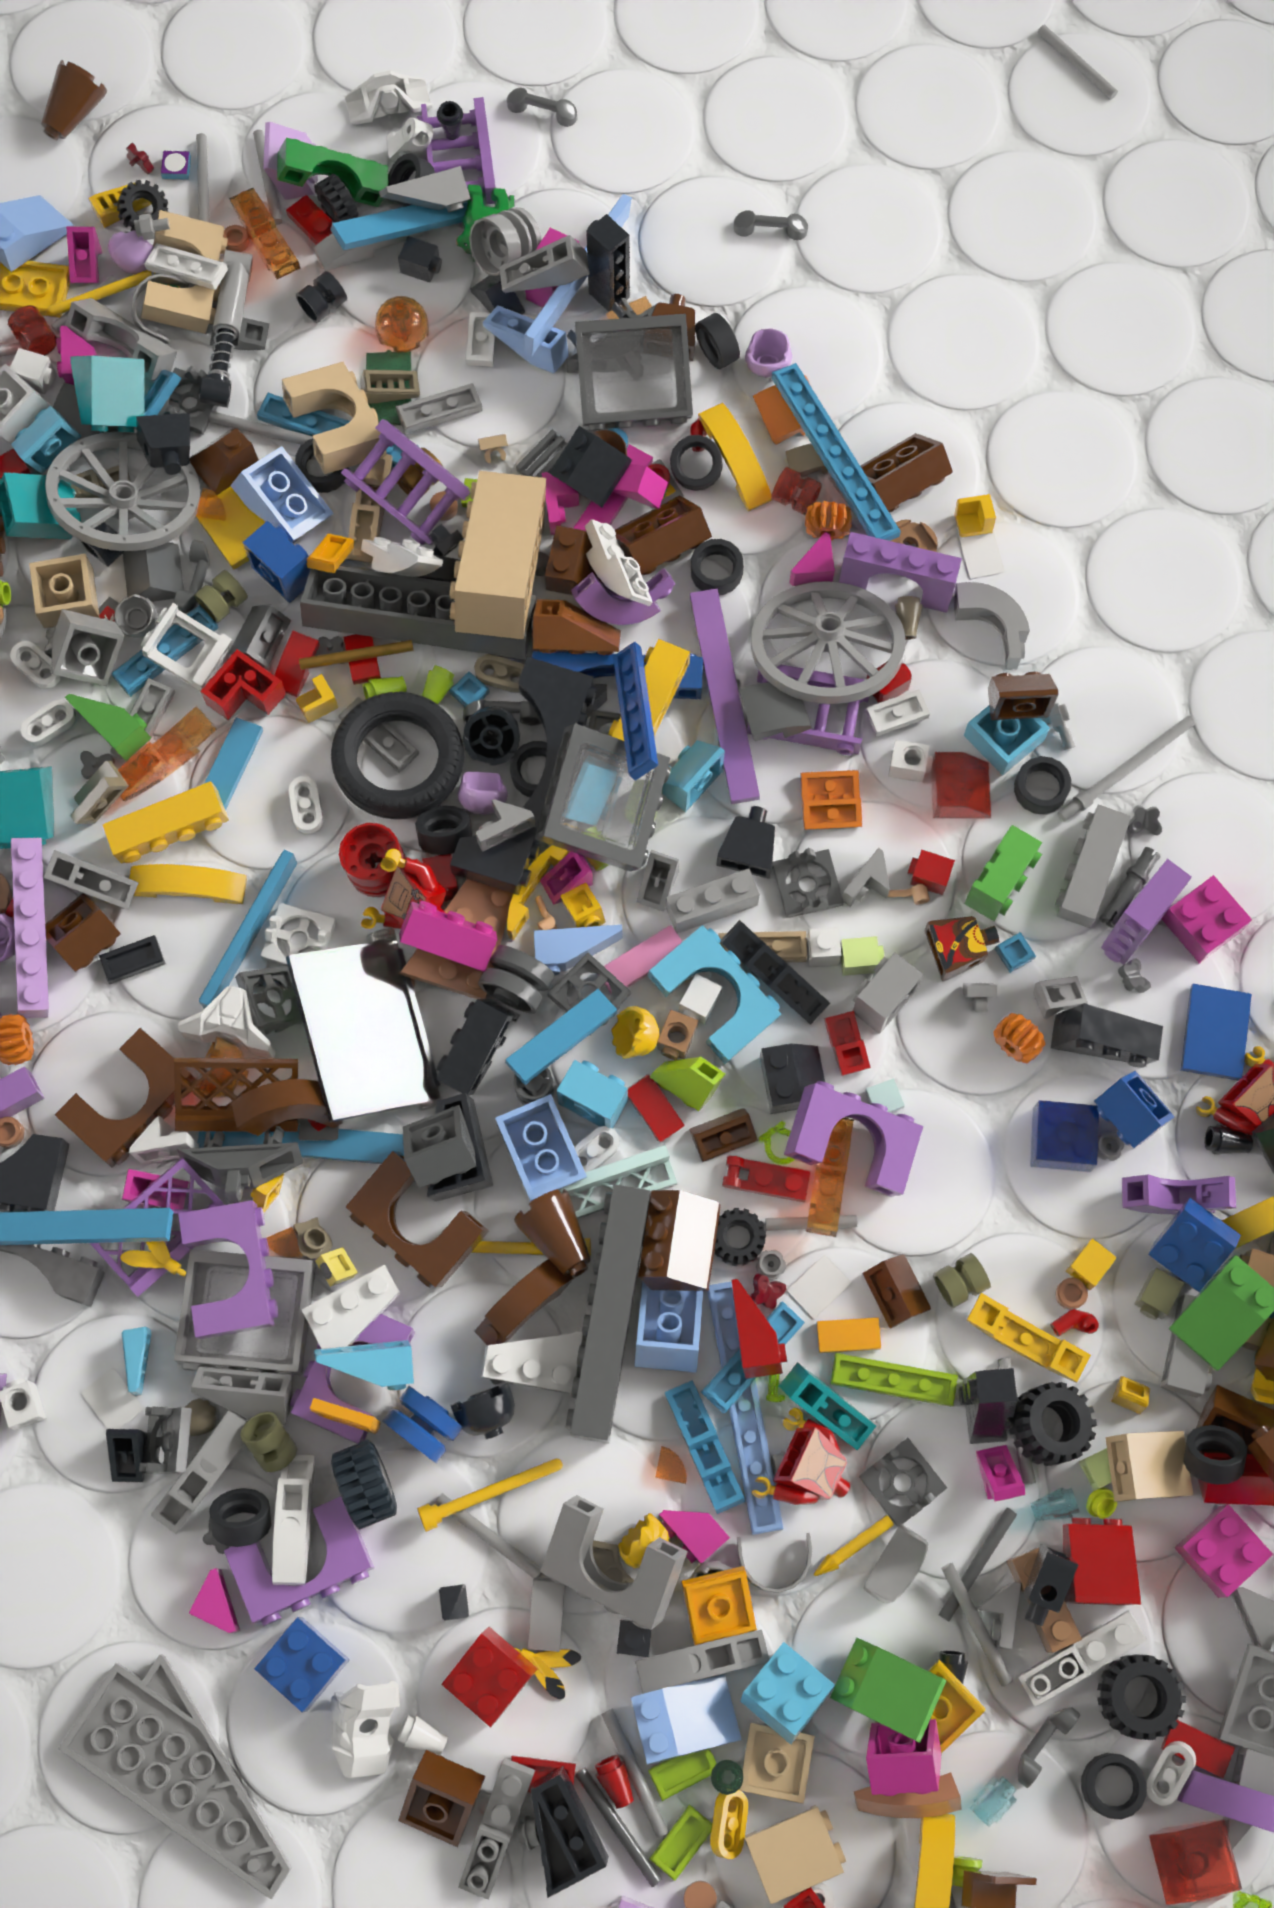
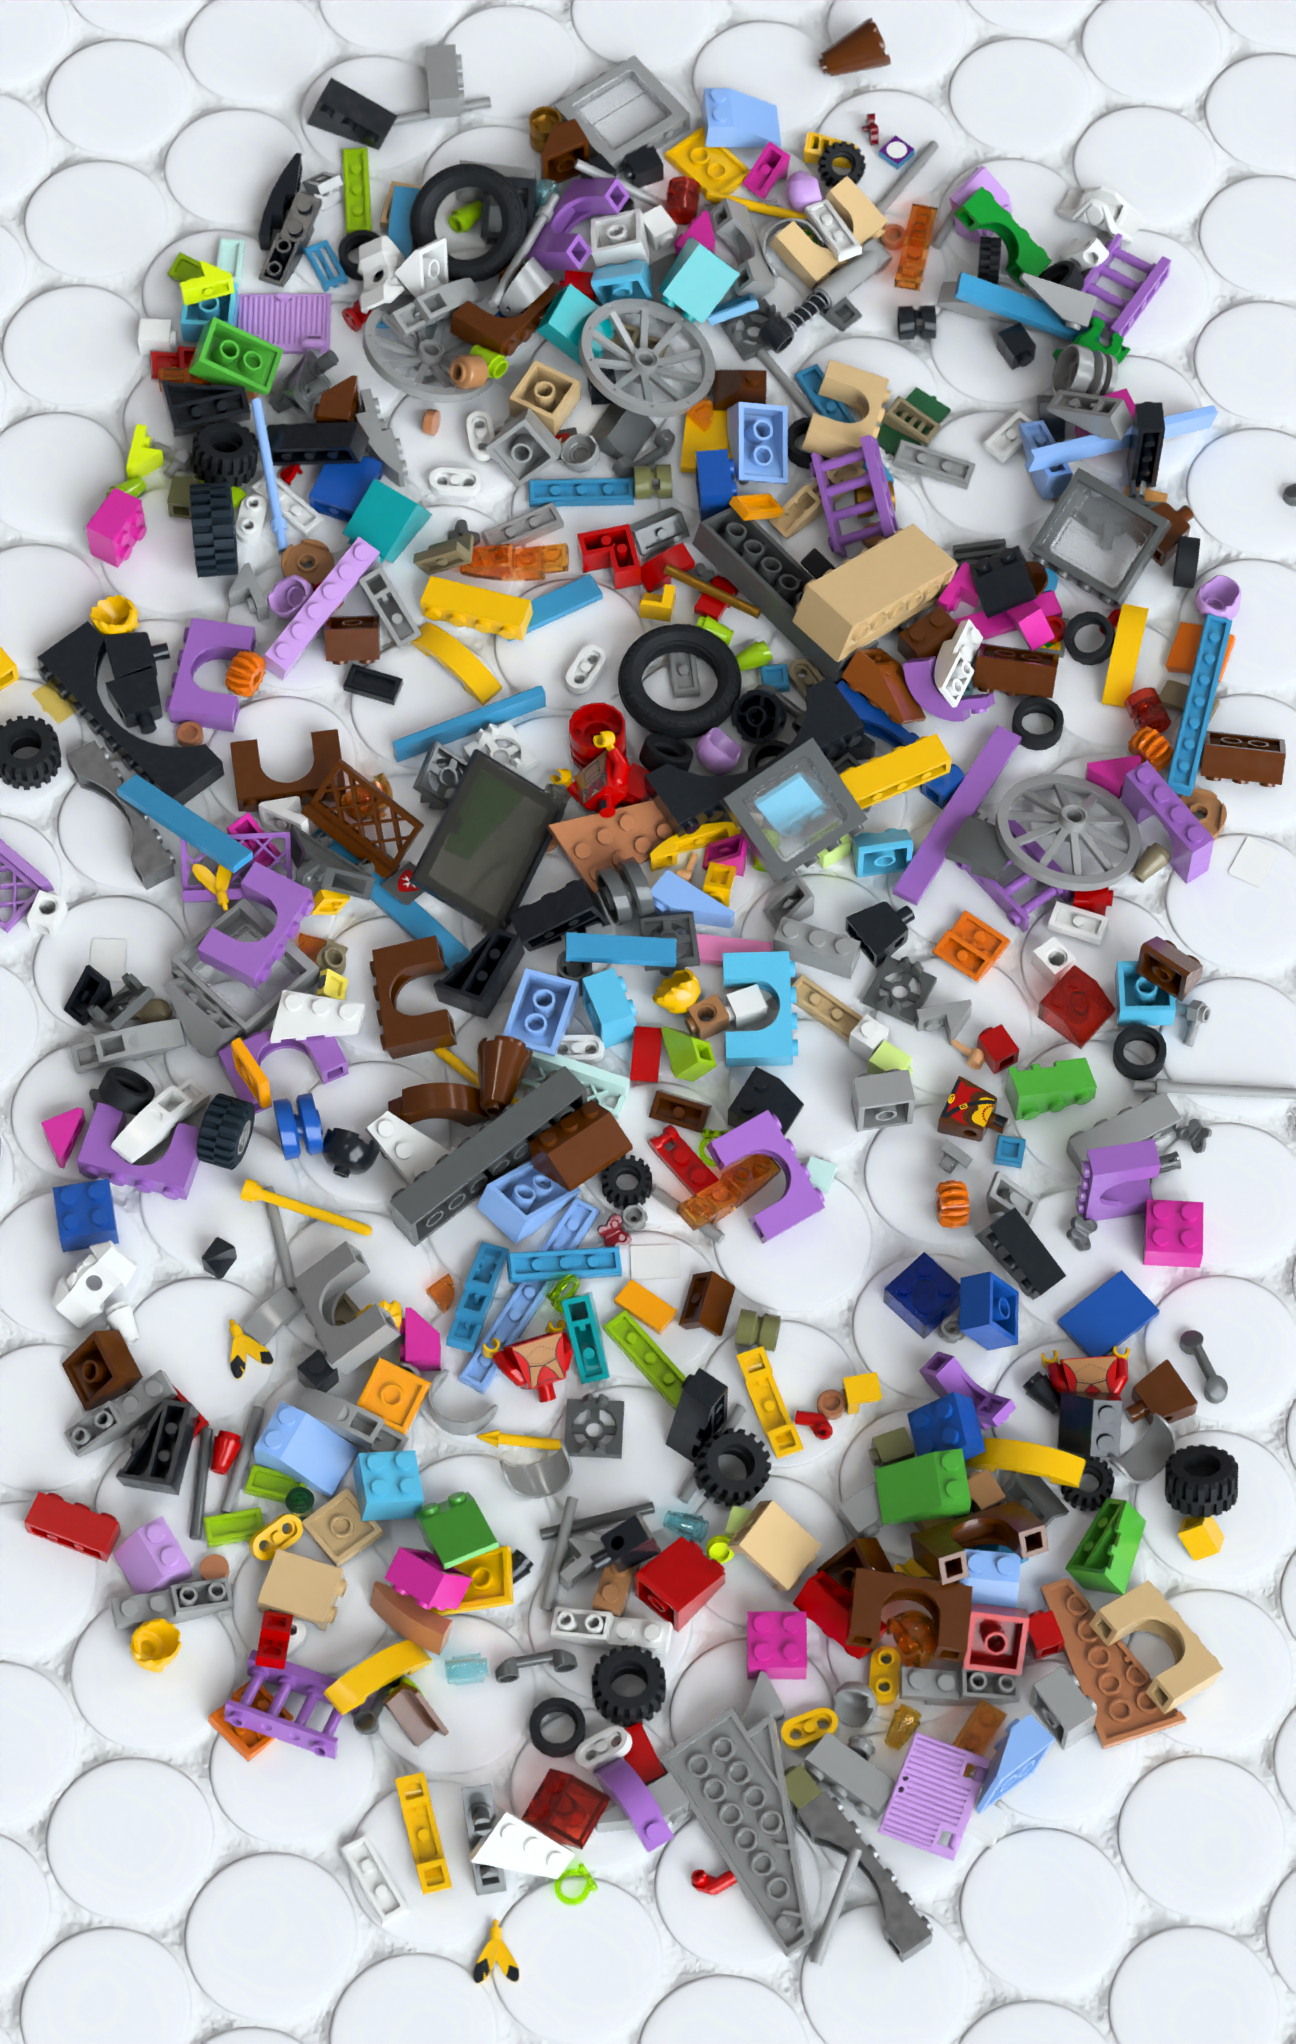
camera: 40 degrees right, 10 degrees down
bright green slope [65,694,151,761] -> none
medium azure slope [122,1327,152,1396] -> none
light grey piece [134,213,170,240] -> none
black torso [136,413,190,475] -> none
white window [141,603,232,691] -> none
white piece [178,986,276,1058] -> none
reddish brown arch [231,1079,343,1136] -> none
olive wheel [240,1412,297,1473] -> none
red plate [286,194,334,245] -> none
medium azure slope [314,1340,414,1390] -> none
white slope [361,537,443,577] -> none
clear orange cylinder [375,296,429,352] -> none
dark pink brick [399,901,498,972] -> none
dark grey slope [403,1105,476,1188] -> none
black tile [429,524,464,557] -> none
black cone [437,101,463,140] -> none
red brick [441,1627,538,1728] -> none
light grey slope [475,799,535,852] -> none
tan tile [478,434,508,463] -> none
dark grey bar [507,87,577,127] -> none
blue tile [613,642,658,781] -> none
black slope [721,920,830,1025] -> none
red slope [732,1279,787,1379] -> none
red slope [824,1011,871,1076] -> none
light grey arch [953,582,1030,670] -> none
yellow panel [954,494,996,537] -> none
dark pink slope [976,1445,1025,1502] -> none
yellow slope [1111,1376,1150,1414] -> none
black tyre [1183,1425,1248,1485] -> none

